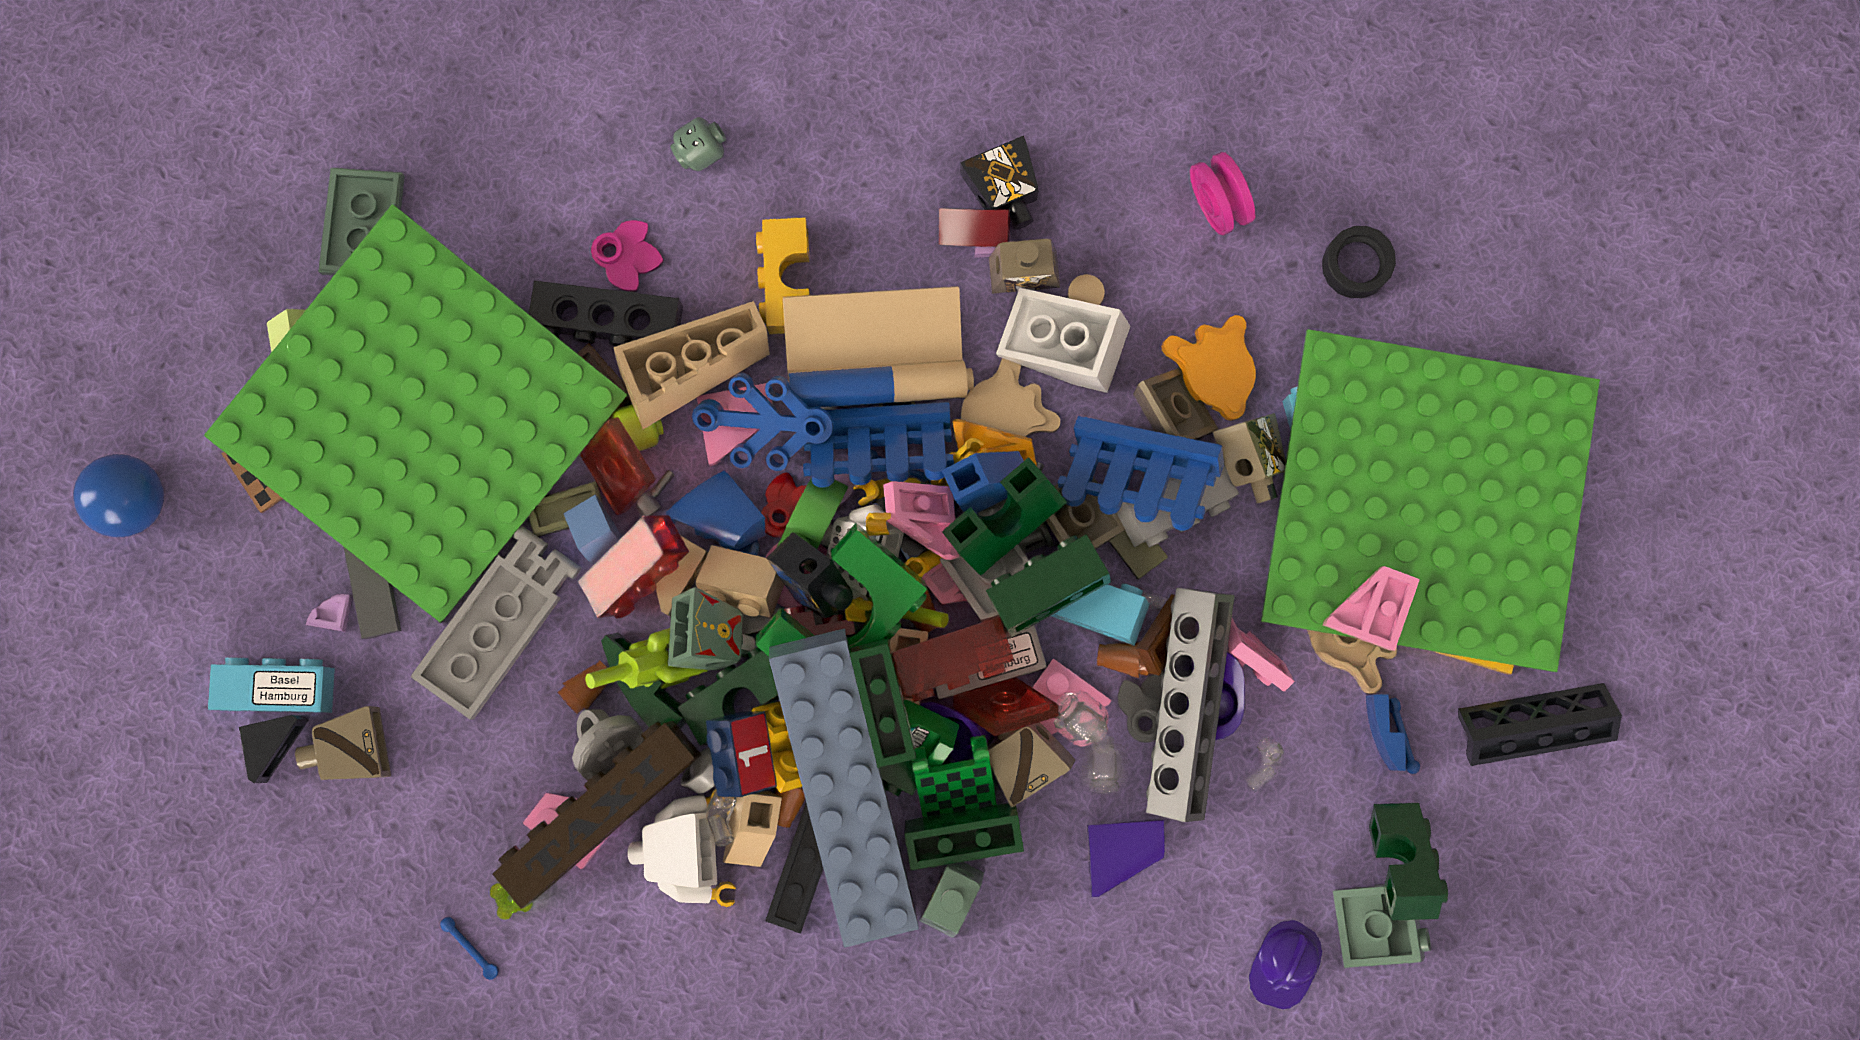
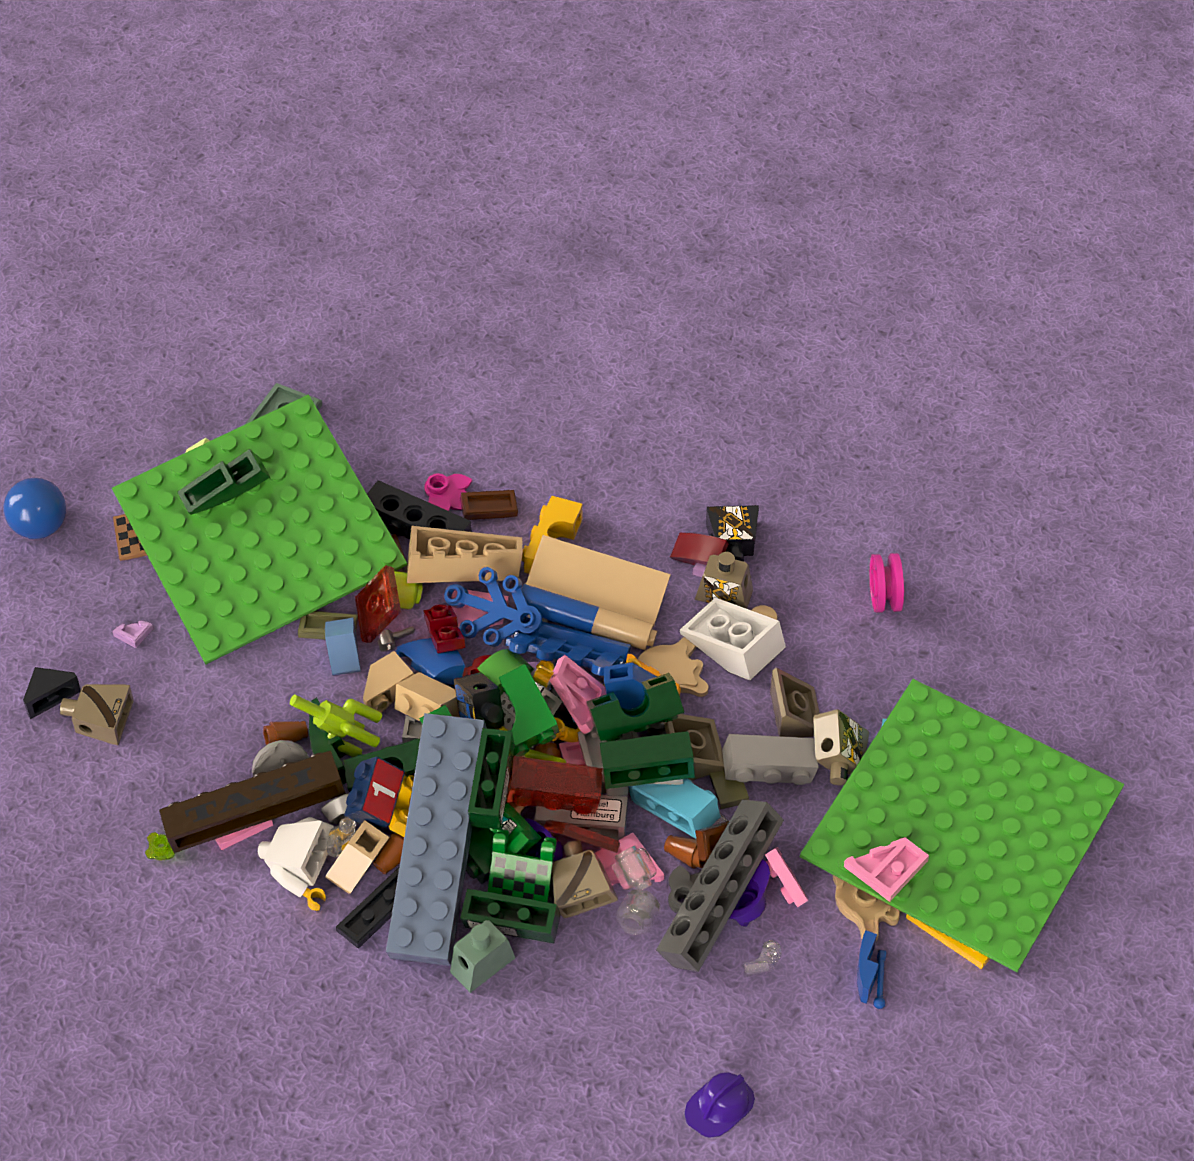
camera: 20 degrees right, 30 degrees down
medium azure brick [208,658,335,713] -> none
dark grey tile [343,546,401,639] -> none
light grey hinge [410,526,582,720] -> none
blue hinge [440,917,499,980] -> none
clear red brick [578,515,689,619] -> none
sand green torso [668,587,755,670] -> none
sand green head [670,117,726,171] -> none
blue fence [1057,416,1224,531] -> none
dark purple slope [1087,819,1165,897] -> none
light orange tile [1161,315,1256,421] -> none
black tyre [1322,226,1396,298] -> none
sand green plate [1333,884,1431,968] -> none
dark green arch [1369,803,1448,920] -> none
black fence [1458,683,1622,766] -> none
none -> dark green slope [178,449,270,515]
none -> dark red slope [423,604,465,653]
none -> reddish brown tile [460,490,518,520]

